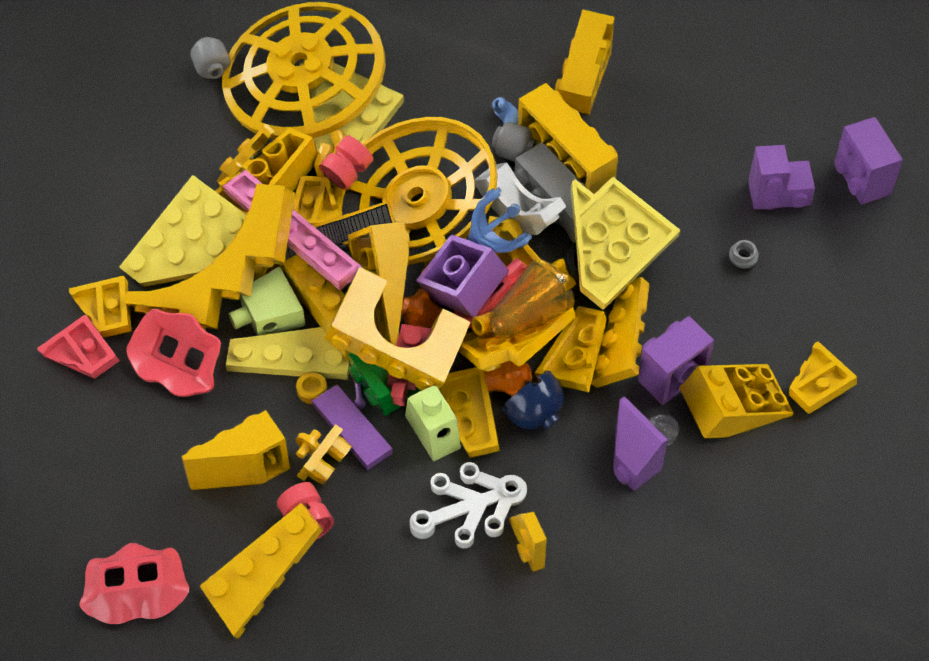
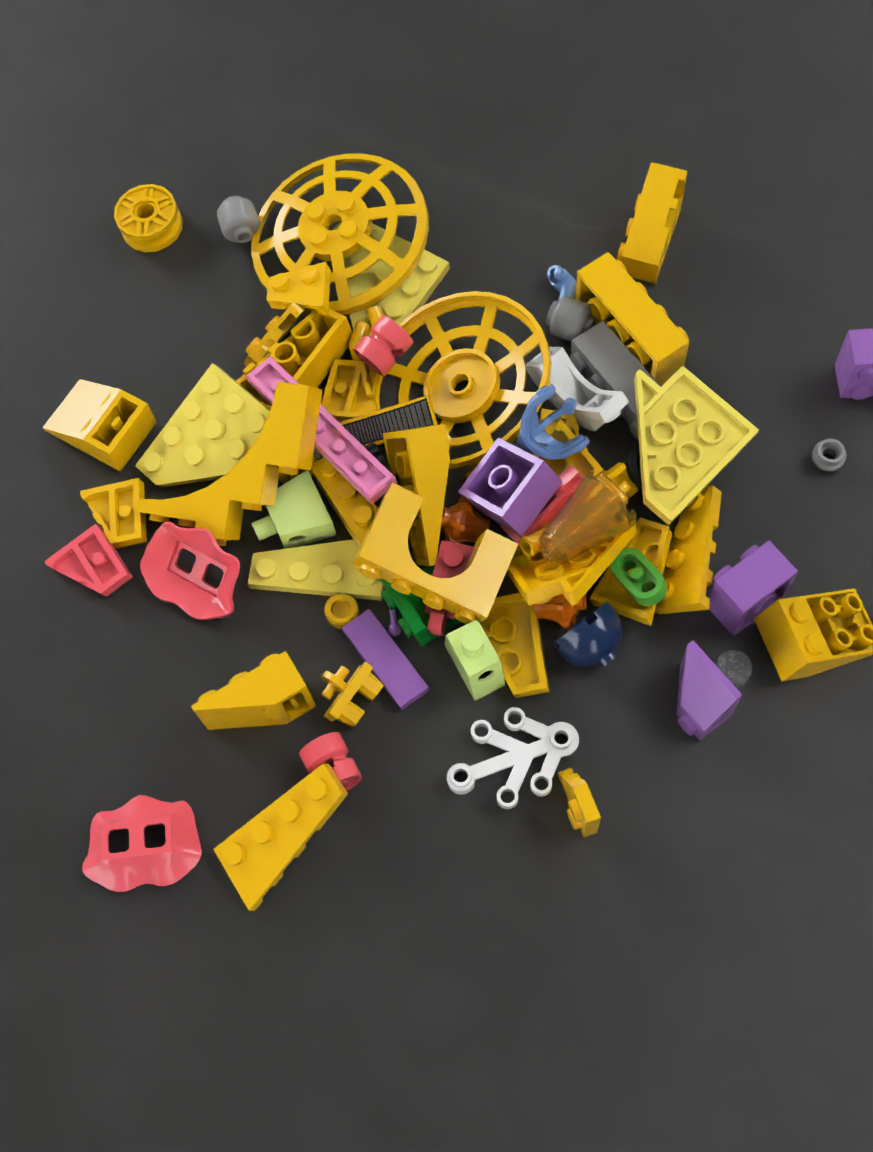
camera: 10 degrees right, 10 degrees up
none -> yellow slope [43,379,157,472]
none -> yellow wheel [114,184,183,253]
none -> yellow wing [266,262,331,315]
none -> bright green plate [610,548,668,606]

